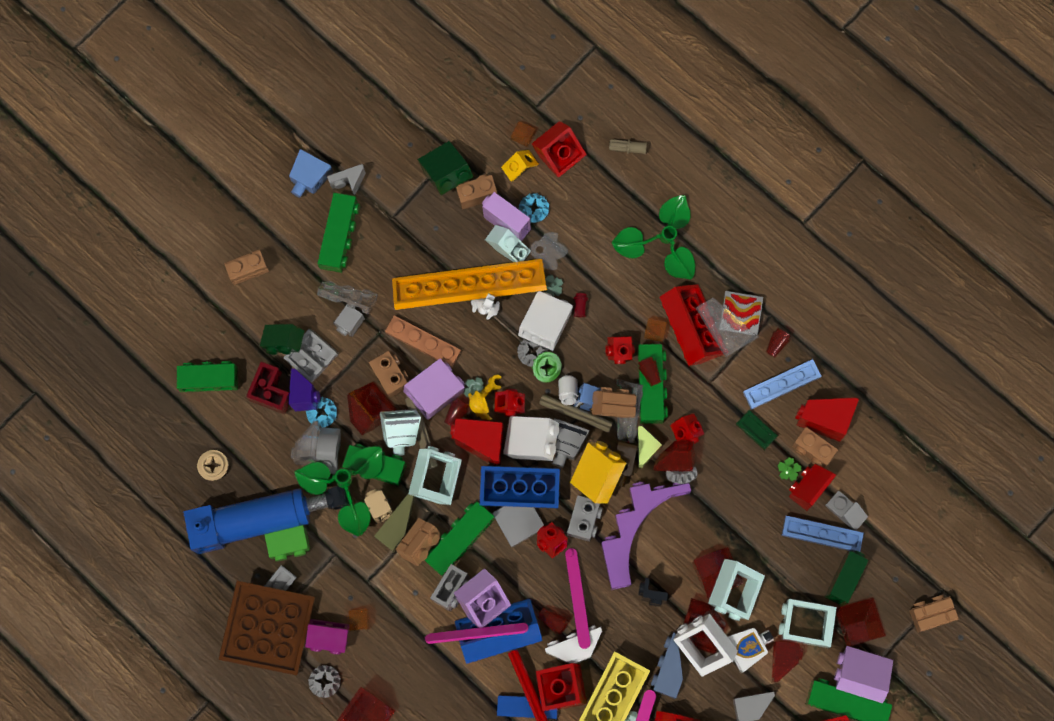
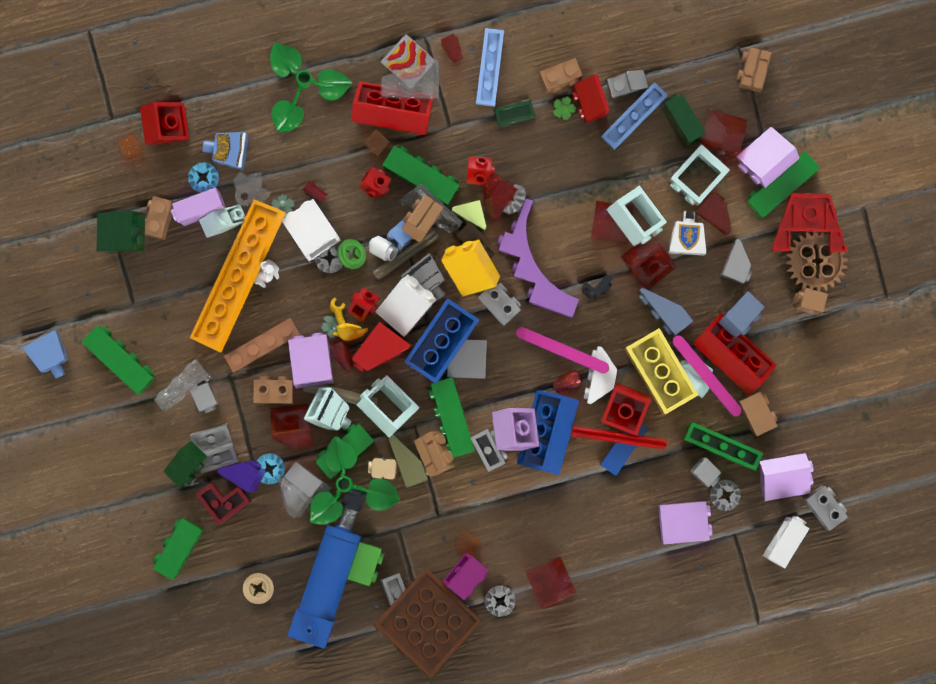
camera: 65 degrees left, 10 degrees up
medium nougat brick [224,249,269,285] -> none
light grey slope [327,164,366,195] -> none
dark pink piece [425,623,529,644] -> none
yellow bracket [501,150,539,182] -> none
red brick [537,522,568,559] -> none
dark tan axle [609,139,647,154] -> none
clear red cone [638,356,661,386] -> none
white window [673,614,738,676] -> none
red slope [795,398,859,442] -> none
none -> torso [203,132,249,171]

